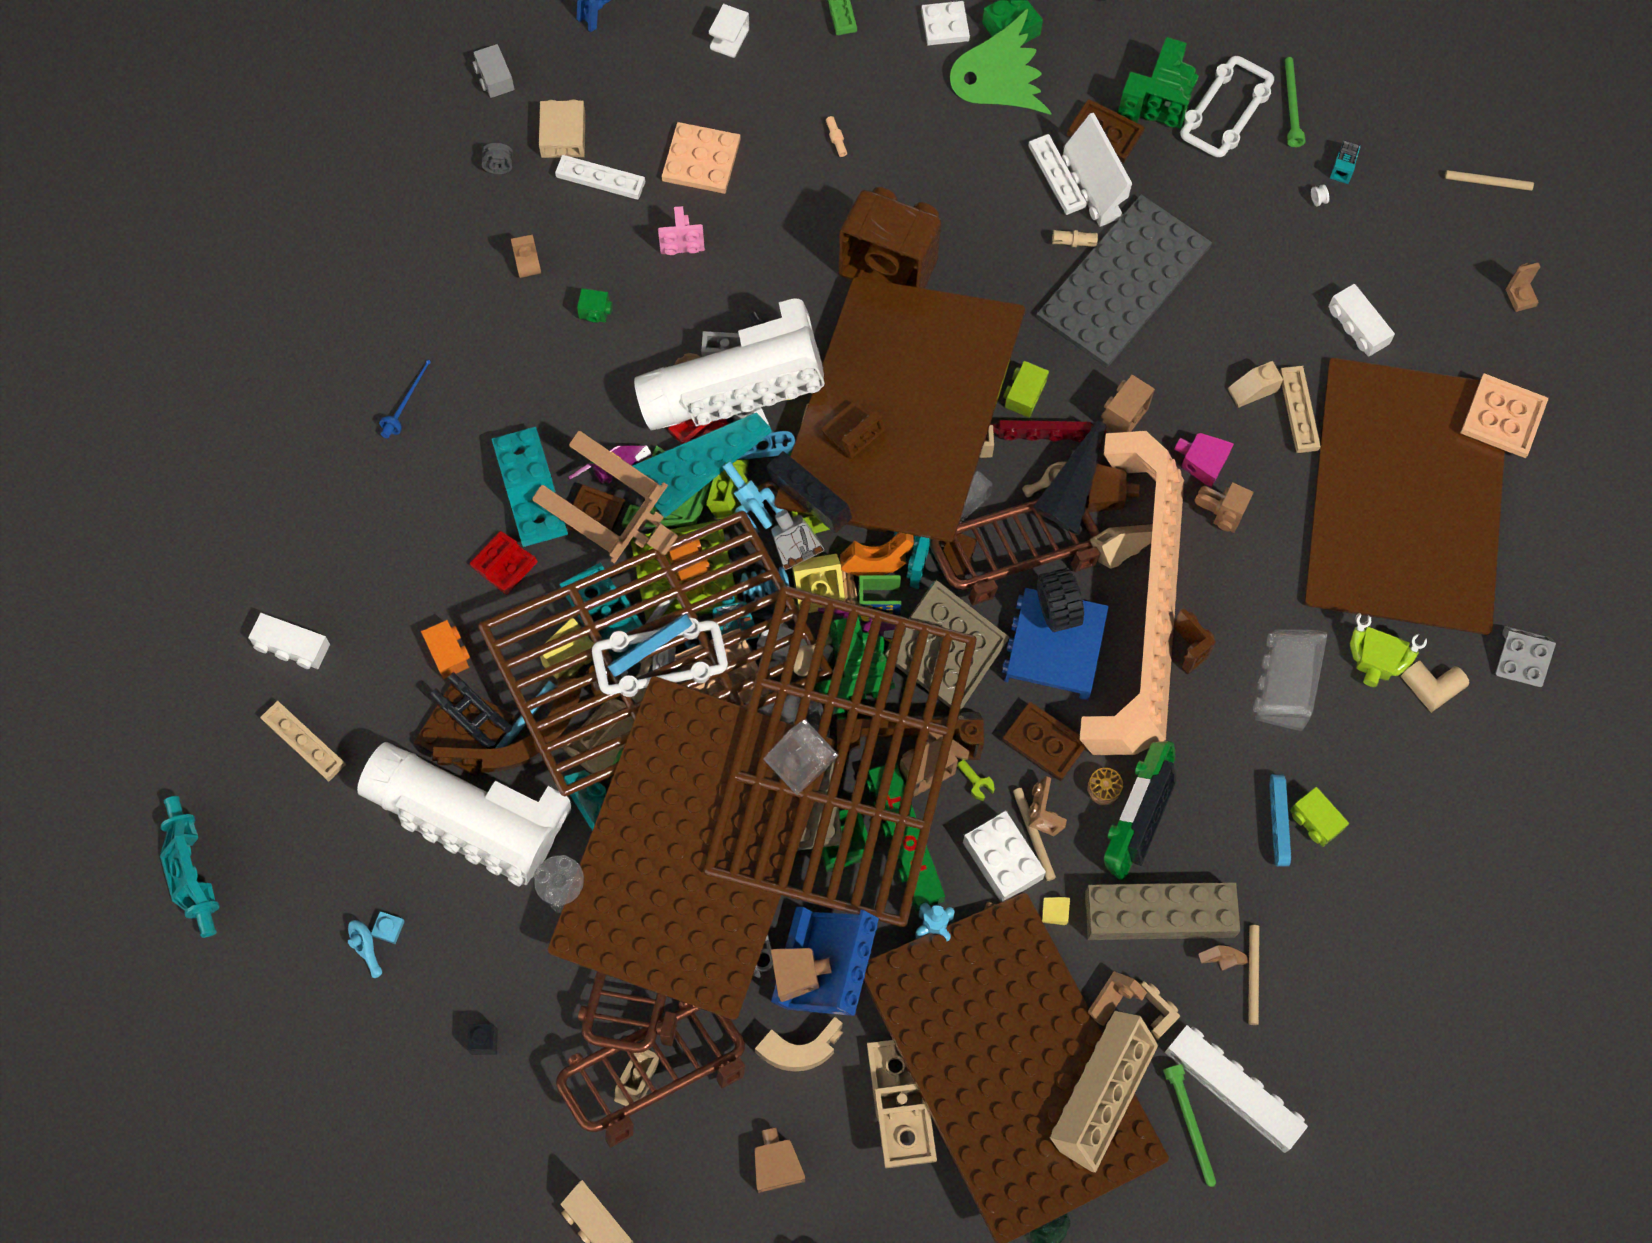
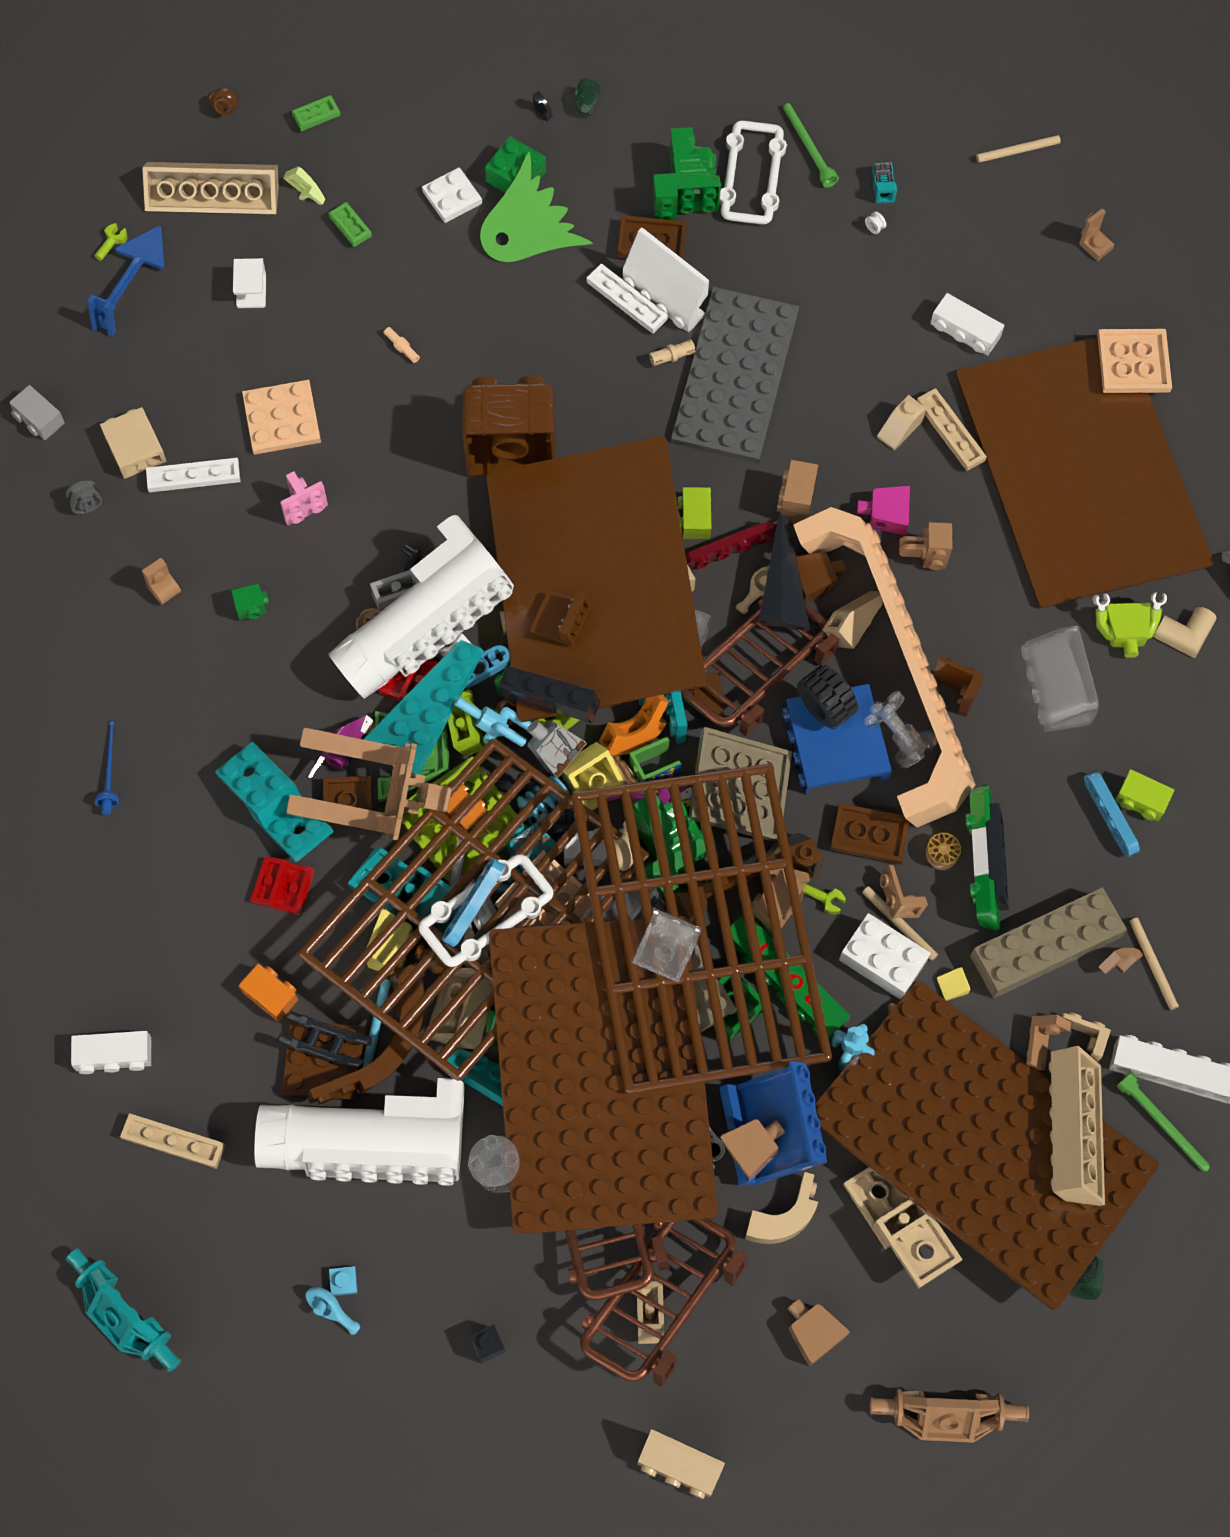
camera: 25 degrees left, 0 degrees up
none -> clear piece [863,690,938,768]

